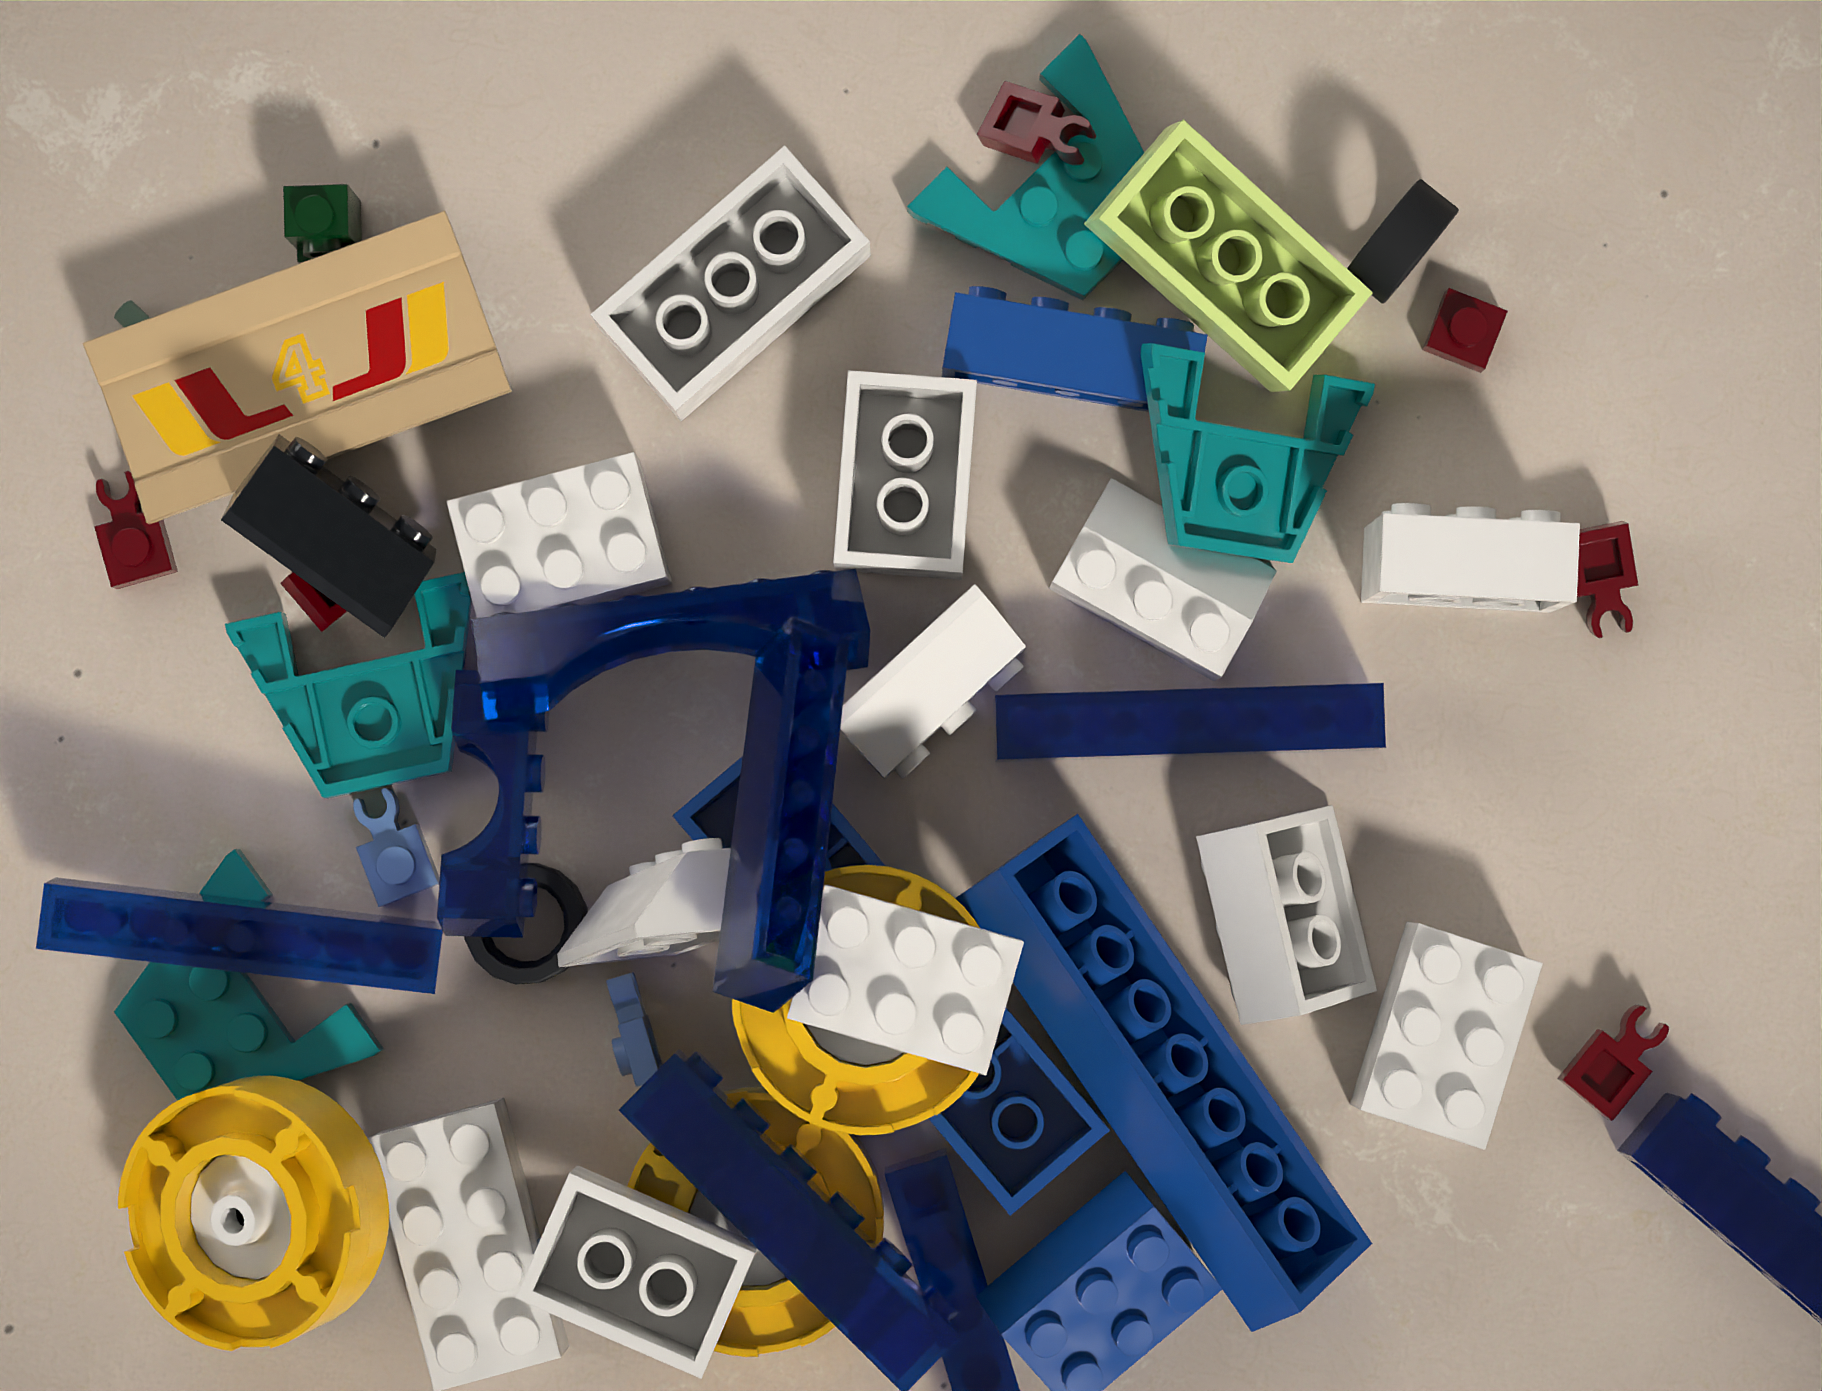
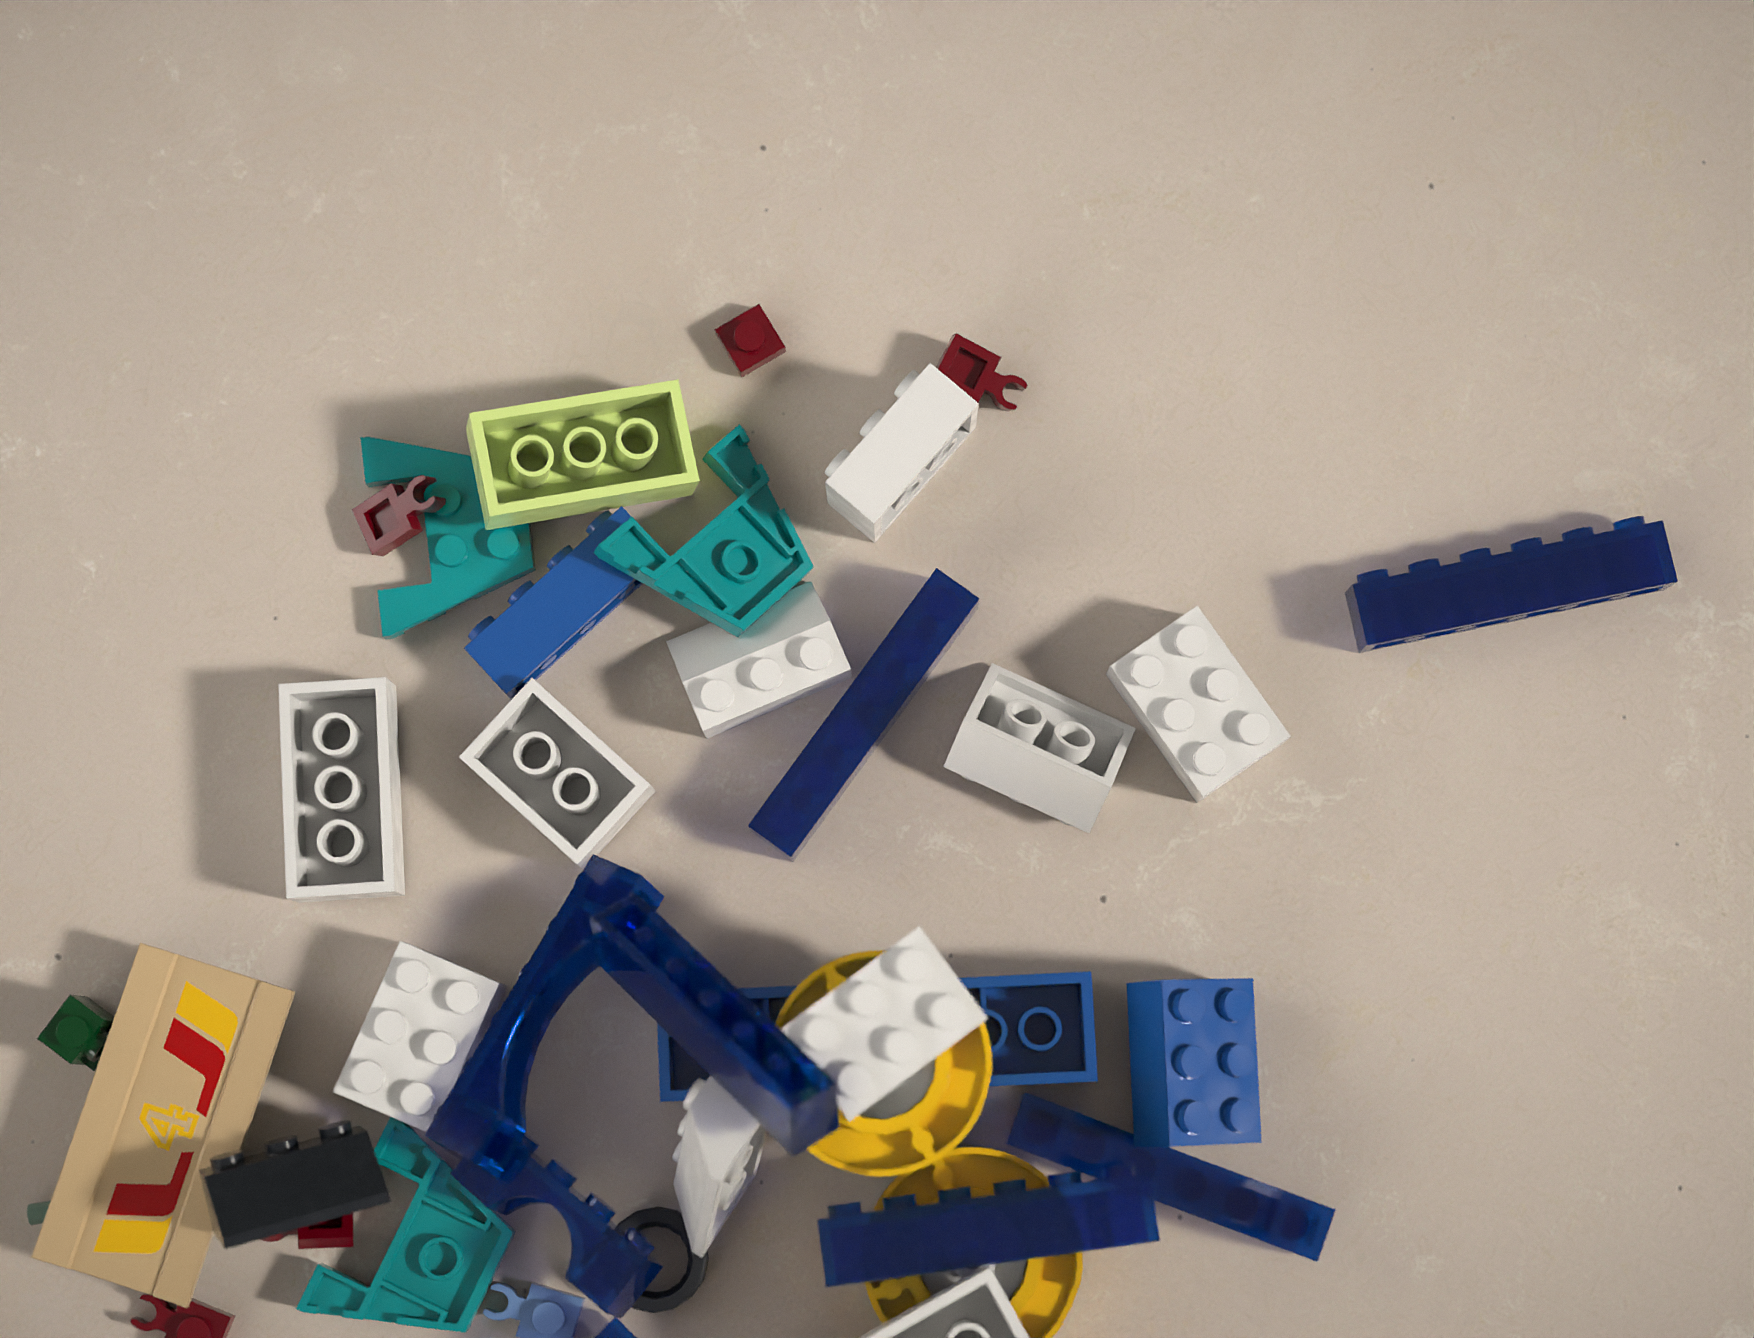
camera: 50 degrees left, 5 degrees down
medium blue plate [606,972,666,1087] -> none
white slope [830,584,1026,779] -> none
blue brick [956,814,1373,1332] -> none
black tyre [1347,179,1459,304] -> none
dark red plate [1557,1005,1669,1121] -> none

